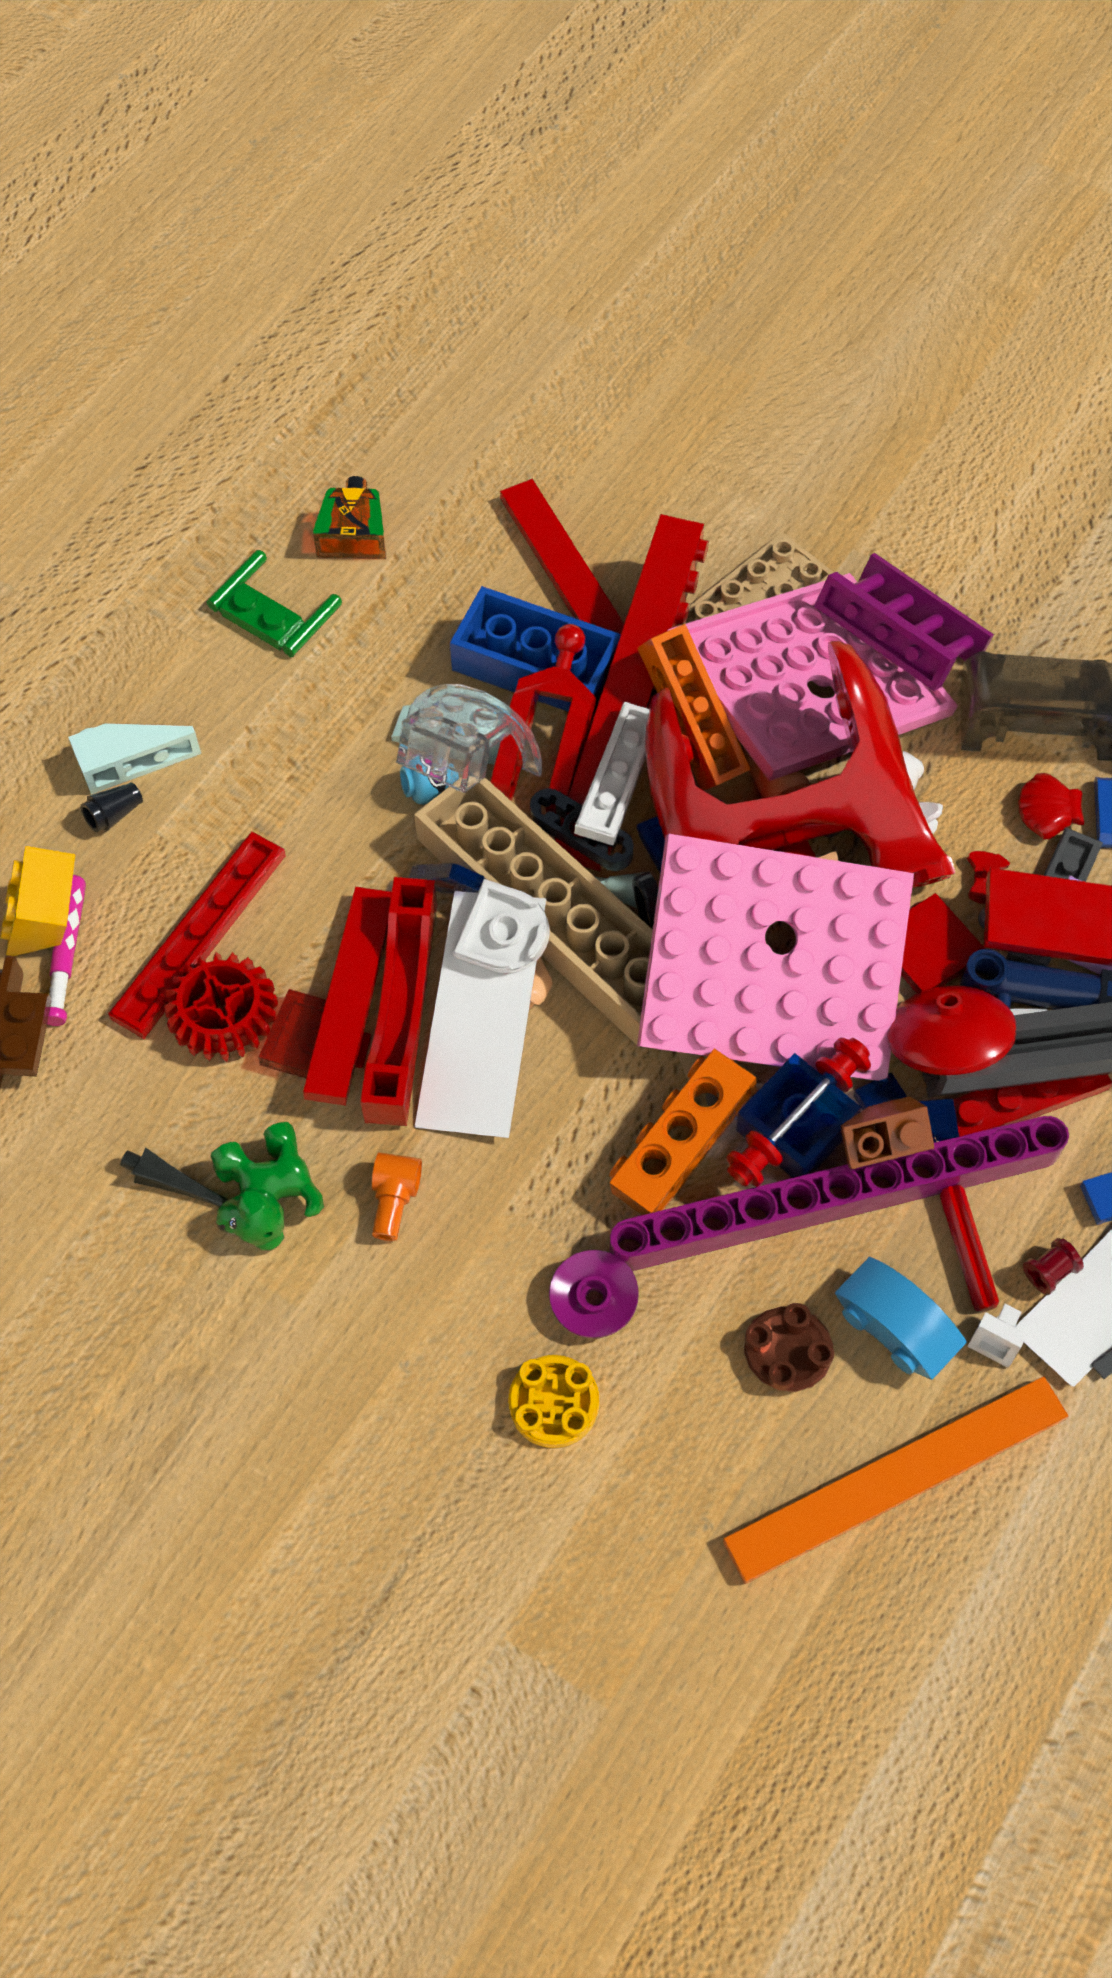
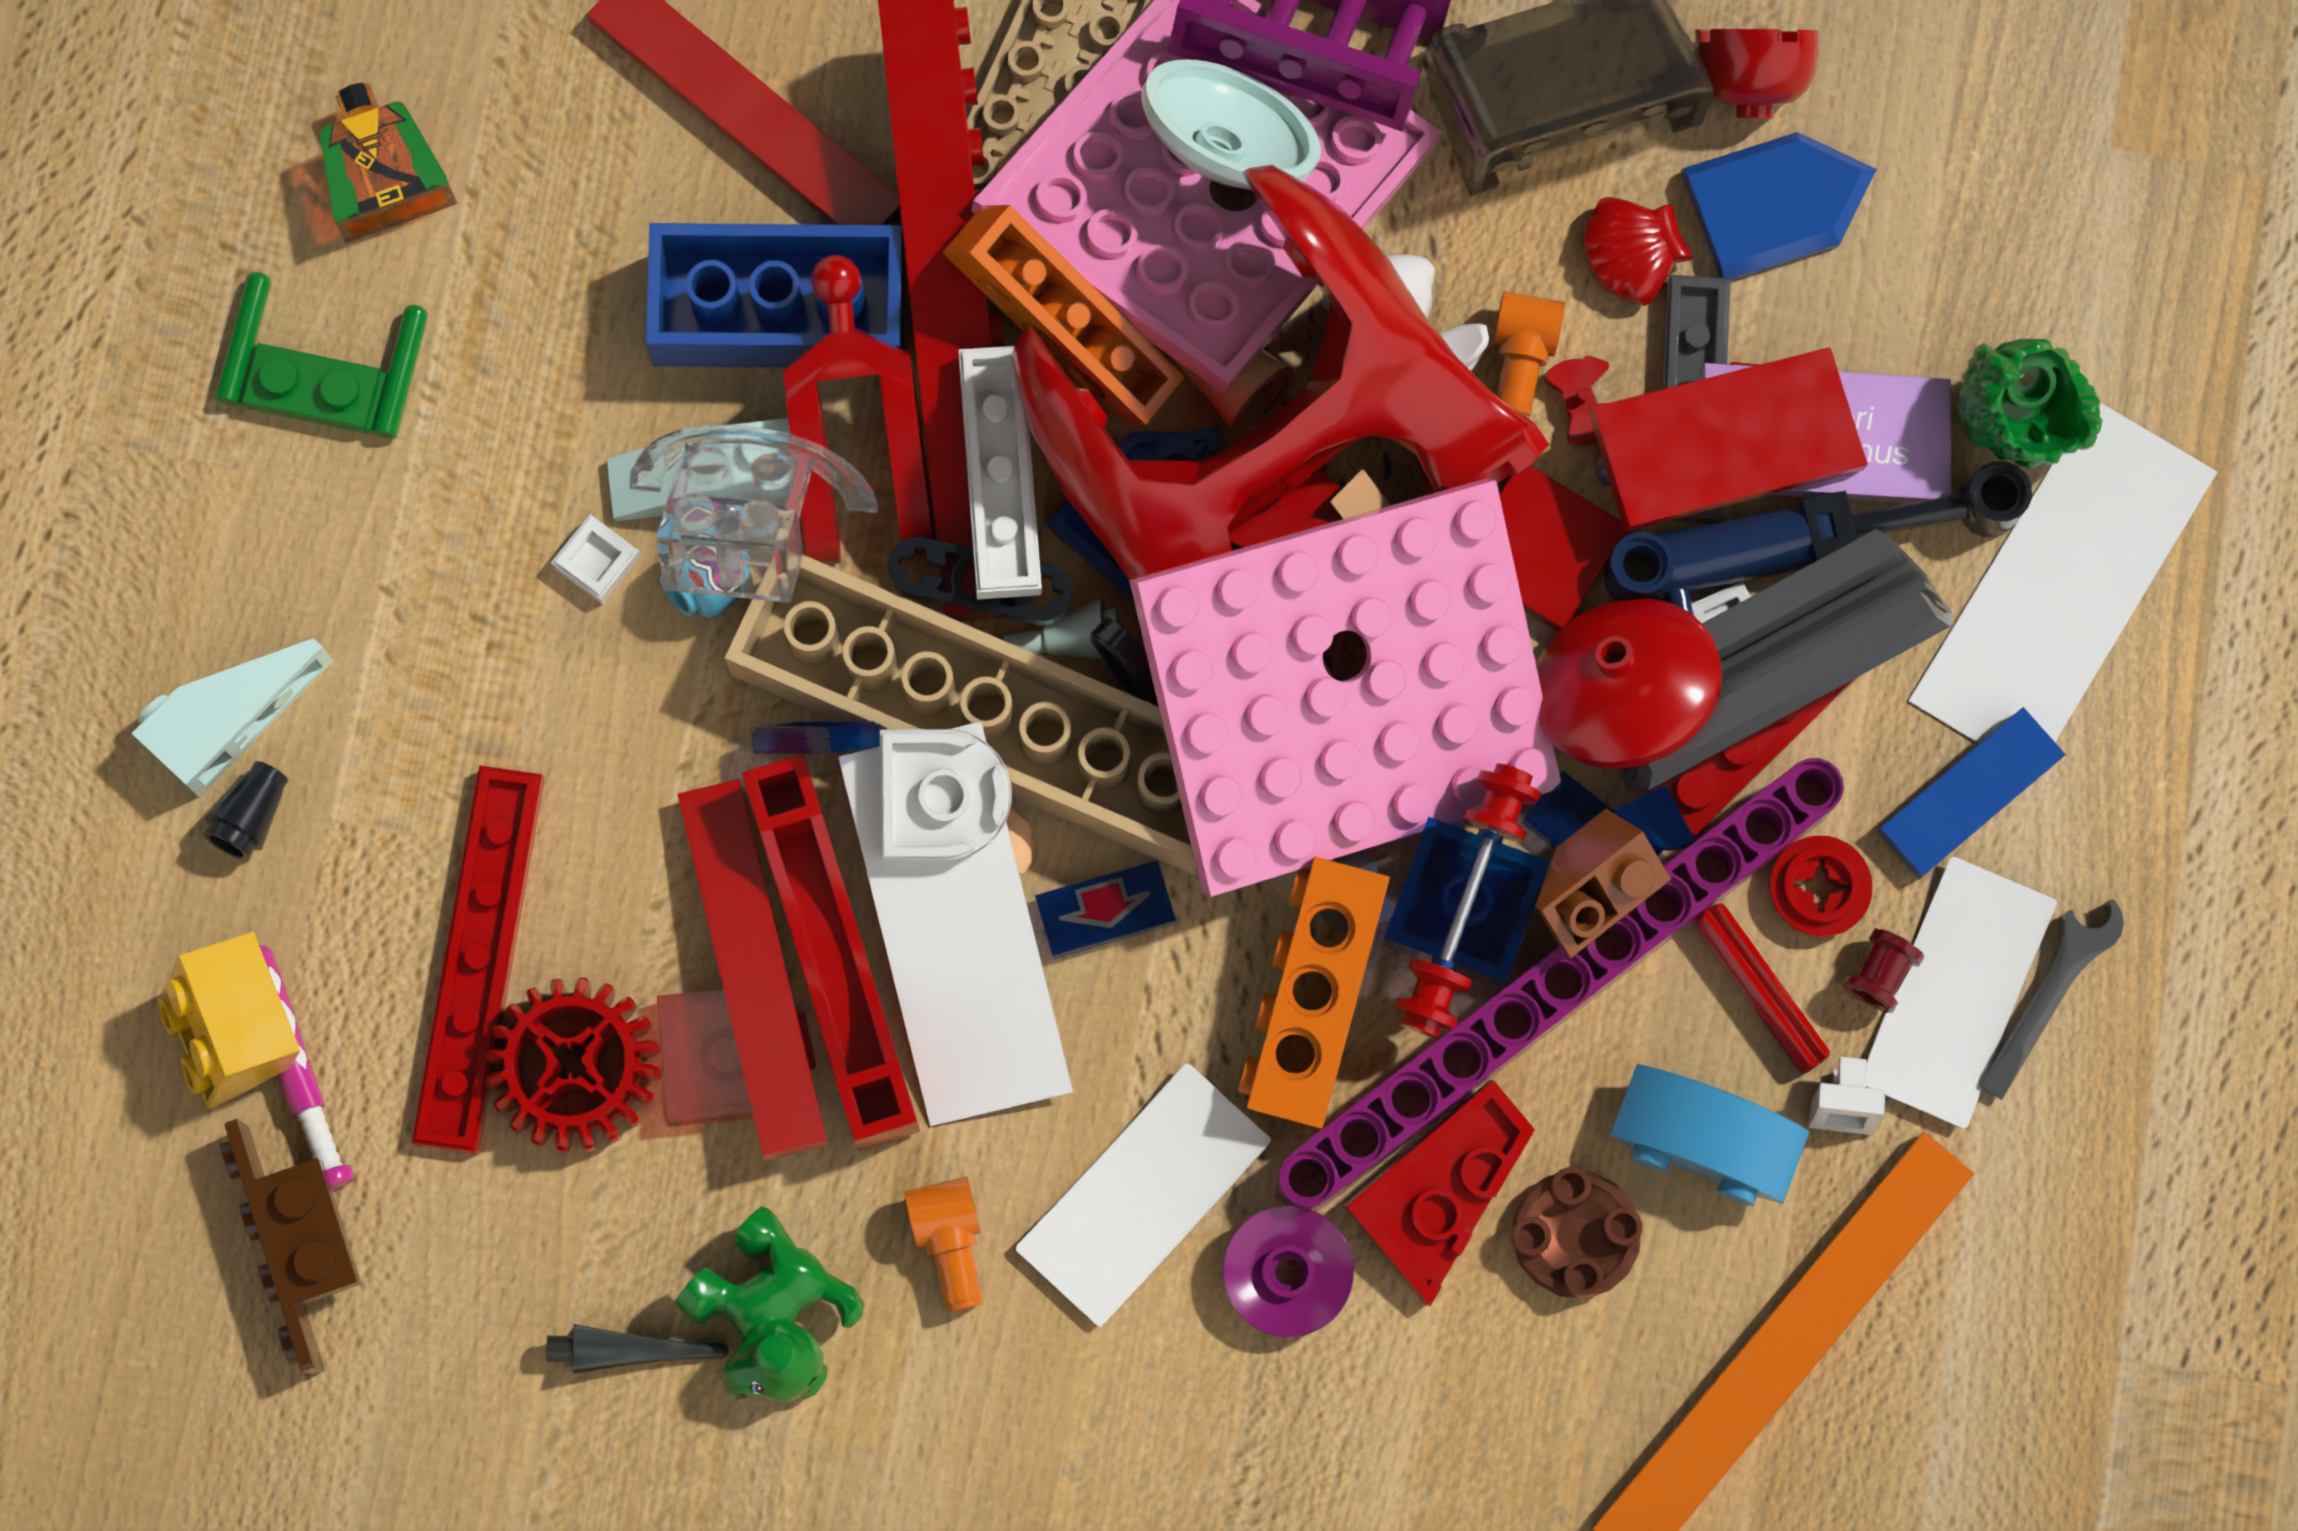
camera: 25 degrees left, 15 degrees up
yellow tile [508,1355,599,1448] -> none
none -> white tile [551,514,642,605]
none -> white sticker [1016,1063,1271,1326]
none -> clear blue tile [1035,860,1176,960]
none -> light aqua dish [1141,59,1321,190]
none -> red wing [1343,1080,1535,1307]
none -> orange pin [1493,291,1565,419]
none -> red gear [1768,835,1873,939]

